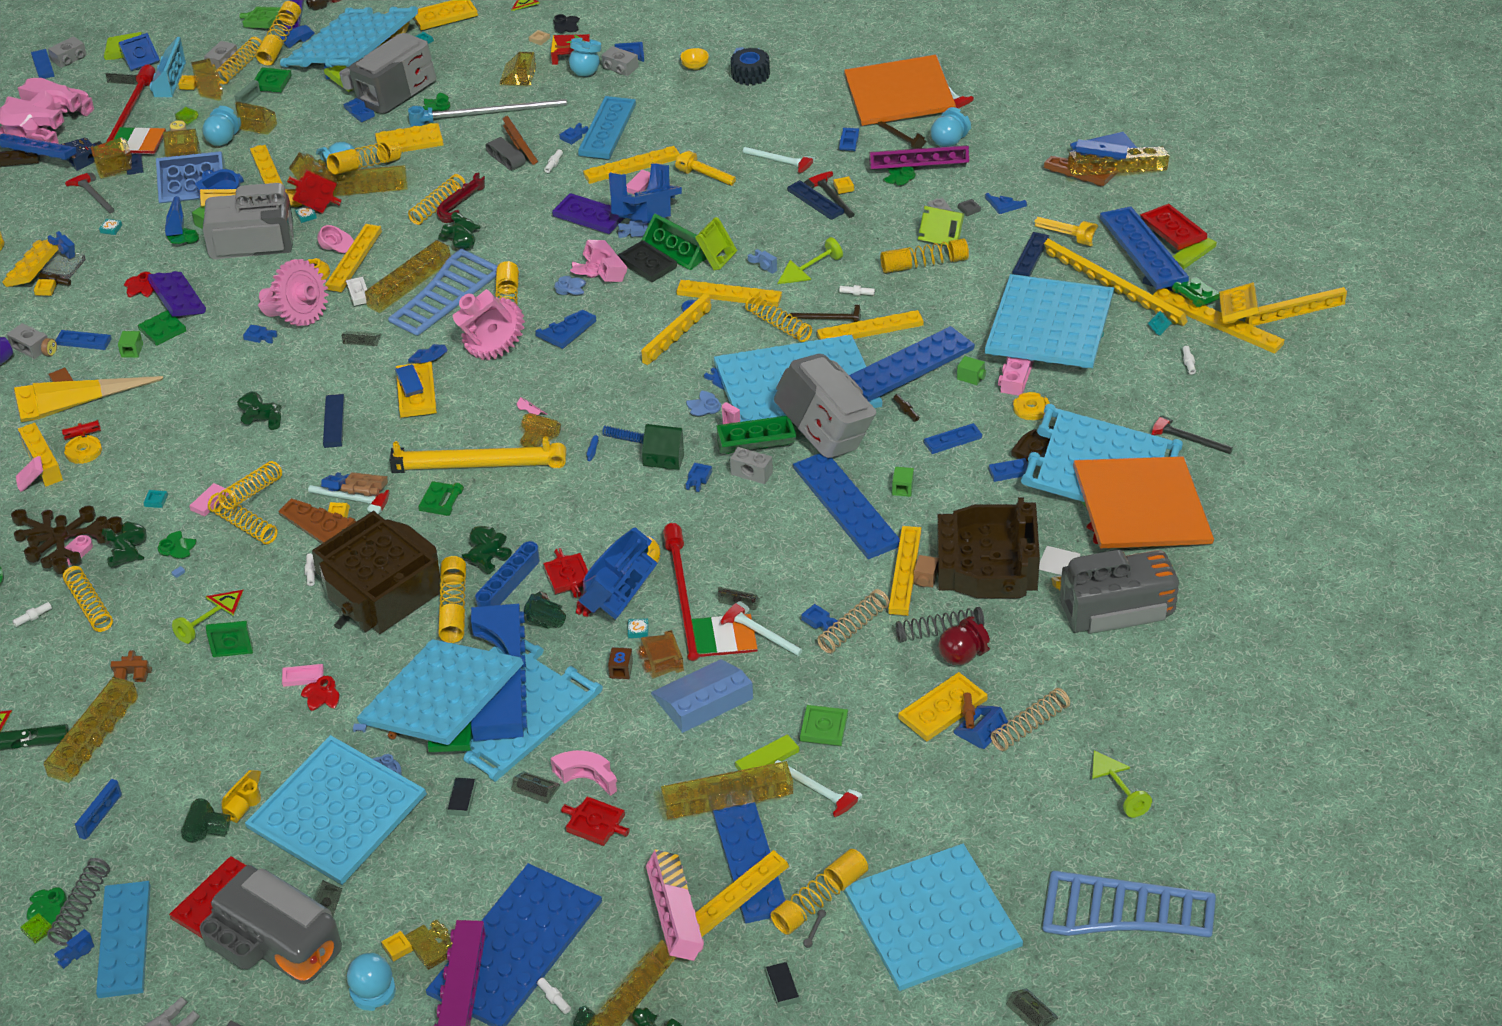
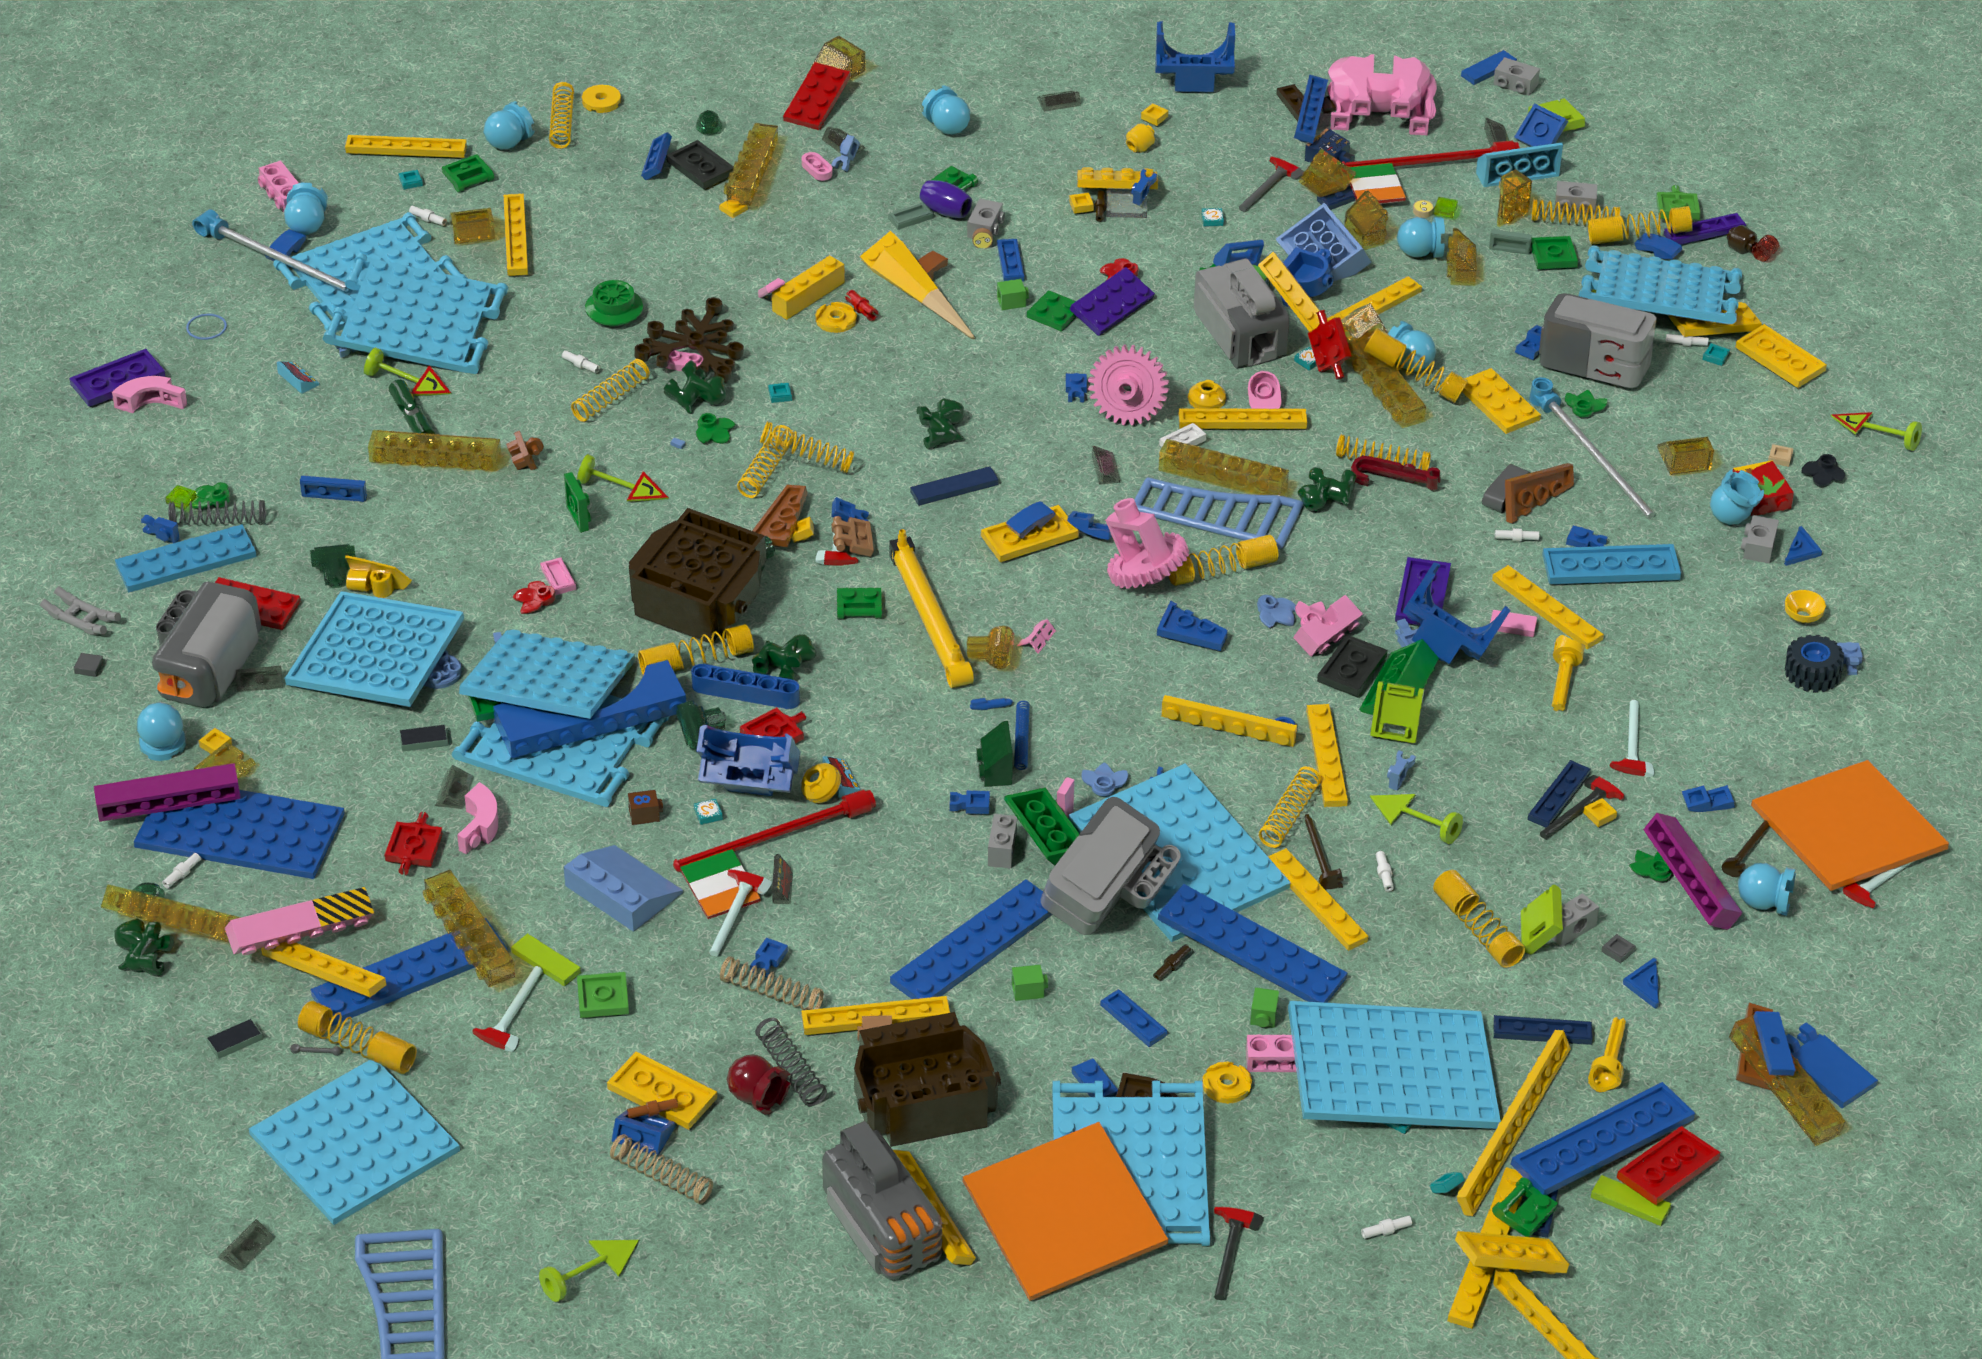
camera: 70 degrees right, 0 degrees up
bright pink tile [189,483,229,516] -> none
clear orange hips [638,630,684,679] -> none
white sticker [1039,546,1081,575] -> none

